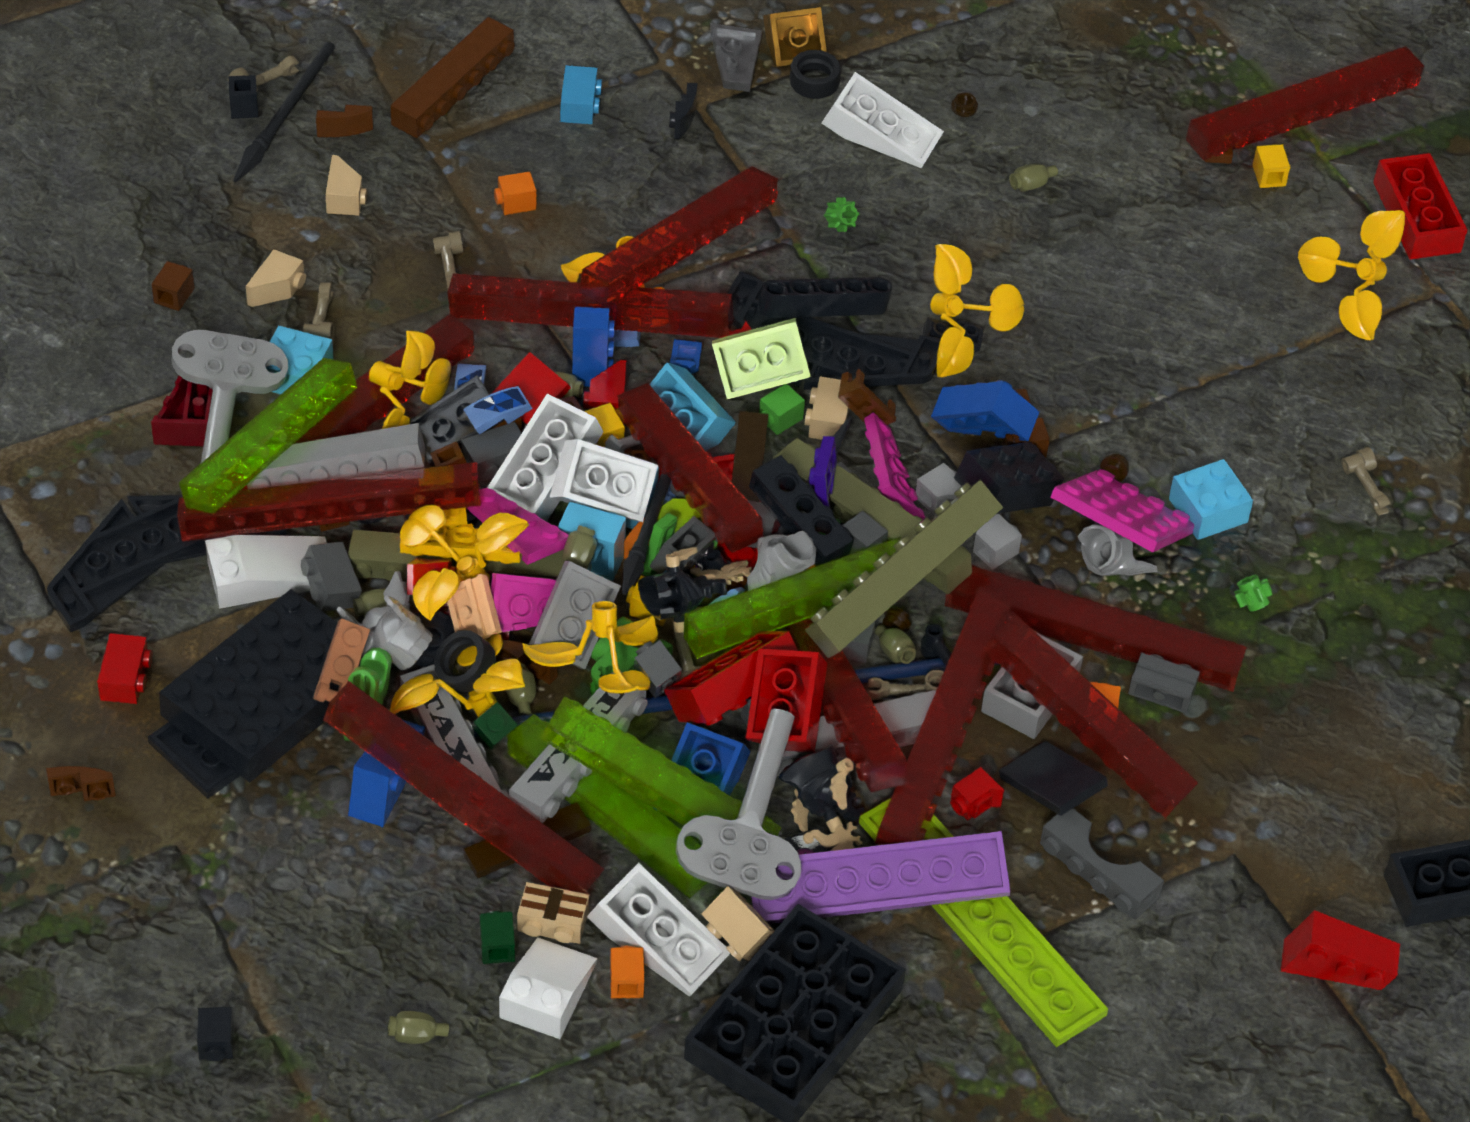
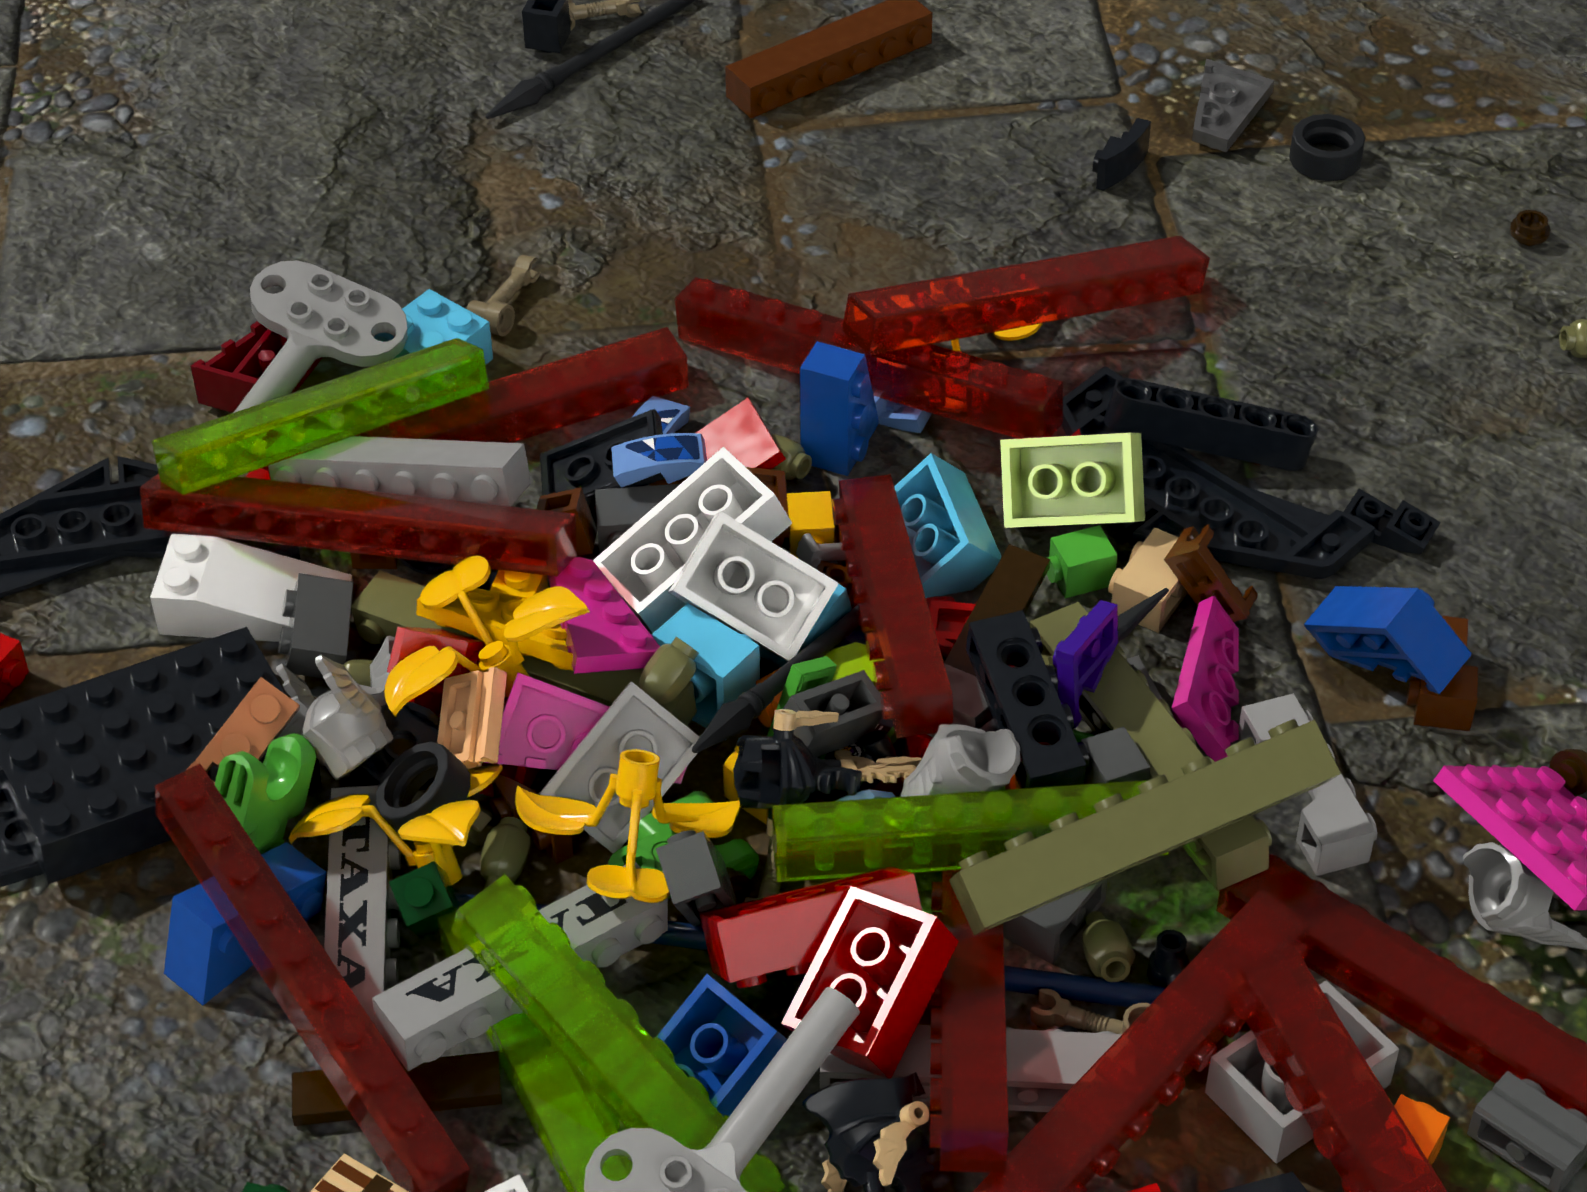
camera: 25 degrees right, 5 degrees down
reddish brown brick [152,261,195,311] -> none
tan slope [246,249,306,307] -> none
reddish brown slope [316,105,374,137] -> none
tan slope [325,155,367,216] -> none
yellow plant [369,331,451,429] -> none
dark tan brick [433,231,464,295] -> none
orange brick [494,172,536,215] -> none
dark azure brick [560,65,602,124] -> none
red slope [583,360,626,422] -> none
blue slope [670,339,702,374] -> none
pearl gold slope [763,7,827,67] -> none
white slope [822,72,944,168] -> none
bright green gear [824,197,859,232] -> none
dark brown plate [882,607,912,632] -> none
yellow plant [930,244,1024,378] -> none
black brick [954,442,1065,514] -> none

